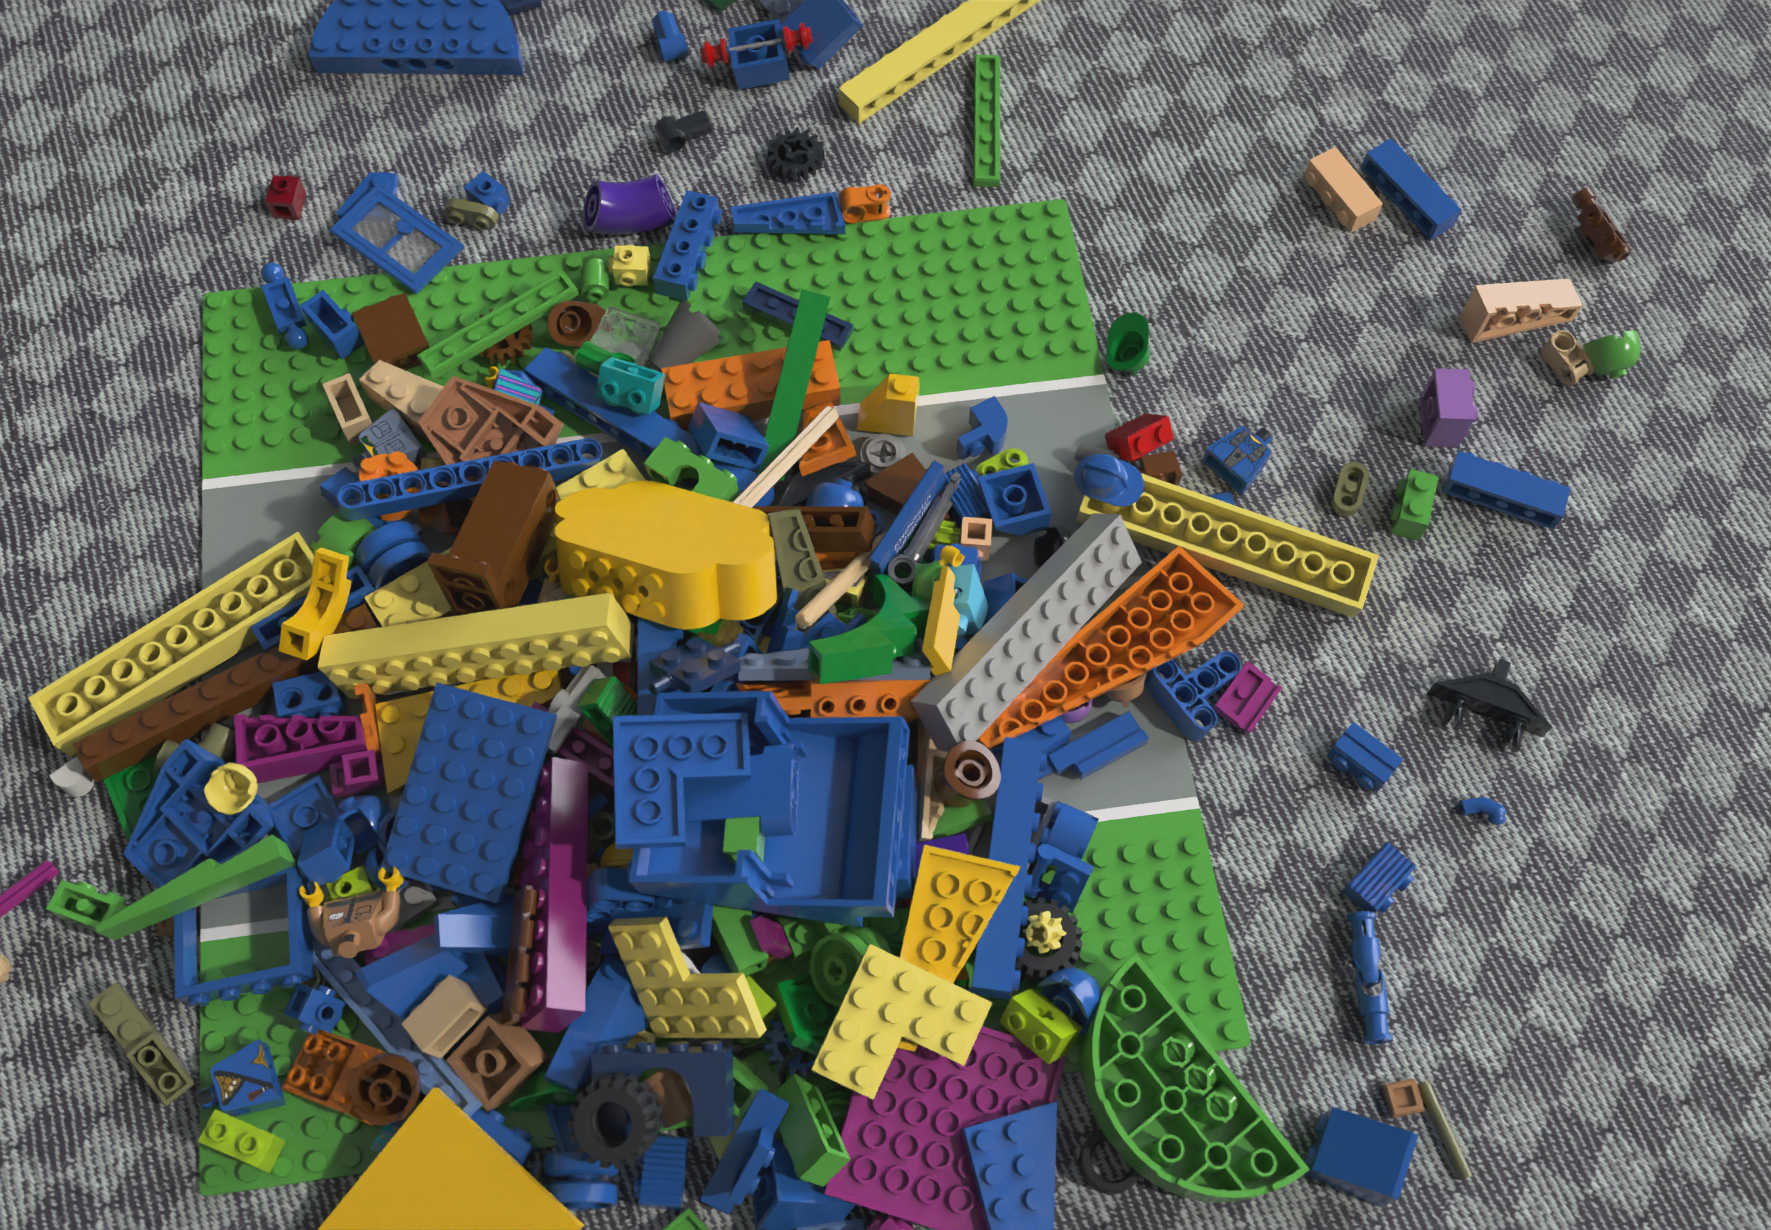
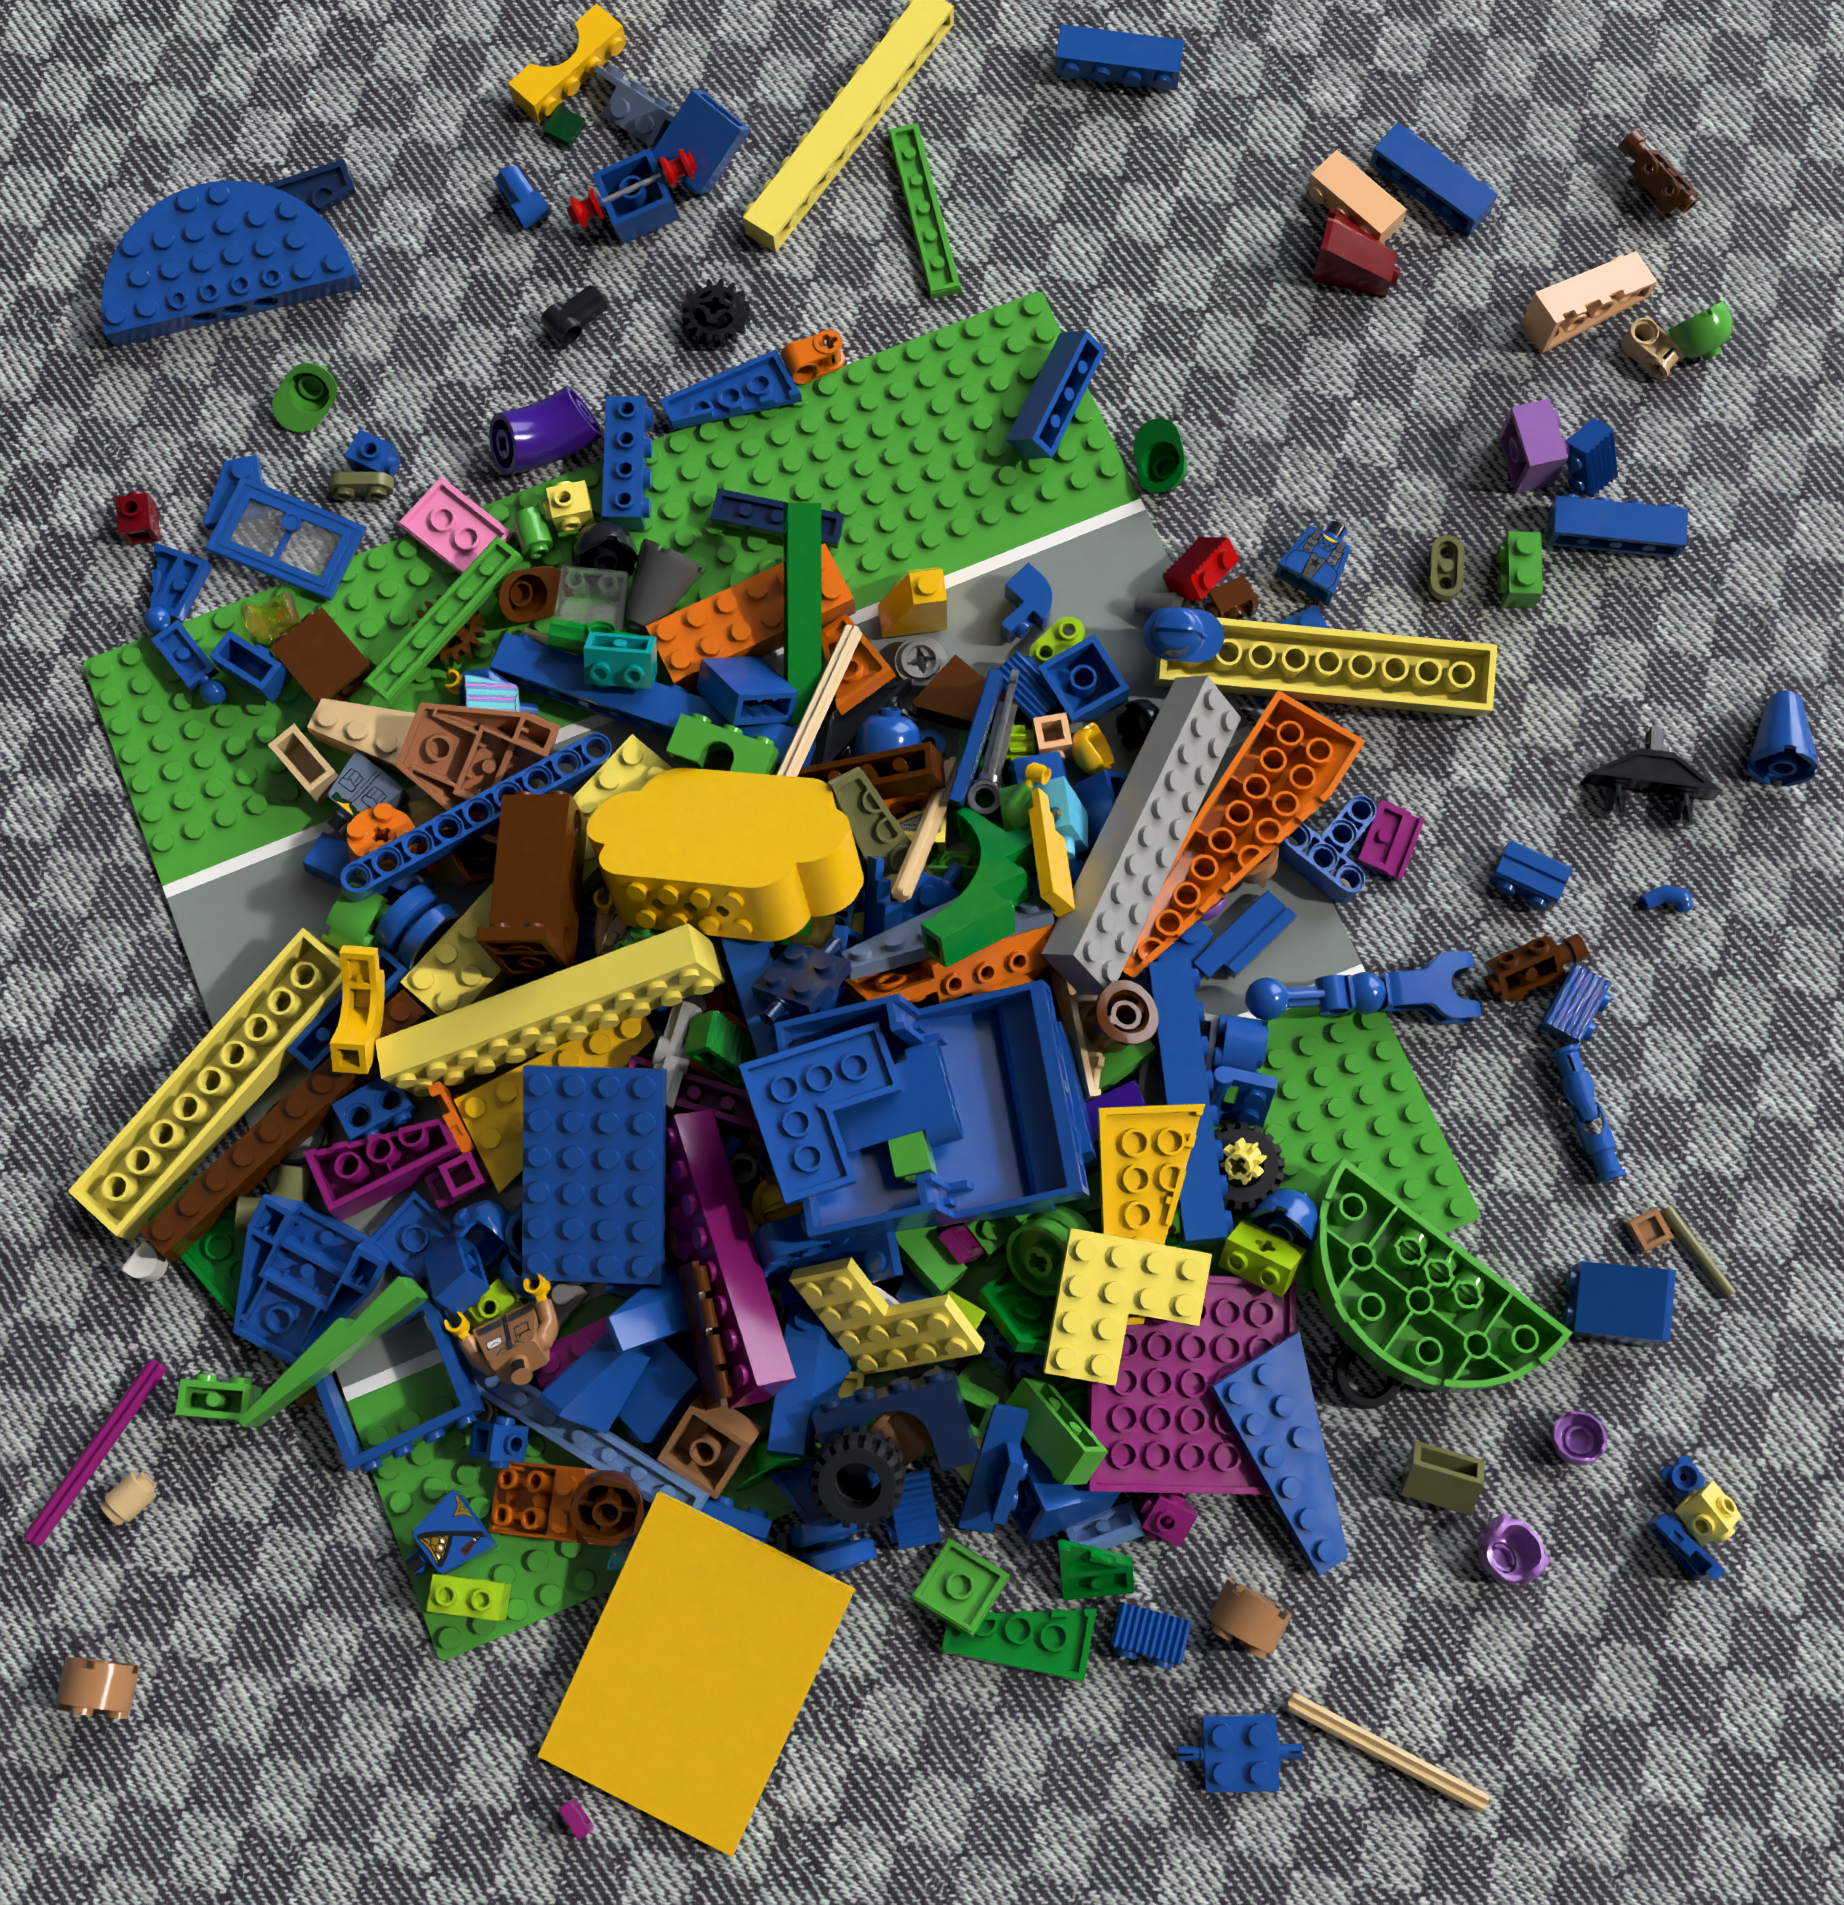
camera: 10 degrees left, 10 degrees up
olive slope [88,982,195,1106] -> none
light yellow hair [204,762,258,815] -> none
tan brick [402,974,488,1059] -> none
none -> blue wing [150,543,213,623]
none -> clear yellow bracket [242,592,301,641]
none -> bright green piece [272,363,338,432]
none -> bright pink tile [398,477,515,575]
none -> black cylinder [572,521,638,586]
none -> blue brick [1006,330,1106,459]
none -> blue brick [1054,24,1184,91]
none -> yellow hair [1071,722,1115,775]
none -> blue piece [1245,951,1482,1025]
none -> dark red slope [1311,209,1400,298]
none -> reddish brown brick [1485,934,1589,1002]
none -> blue brick [1565,418,1618,498]
none -> blue cone [1748,690,1818,786]

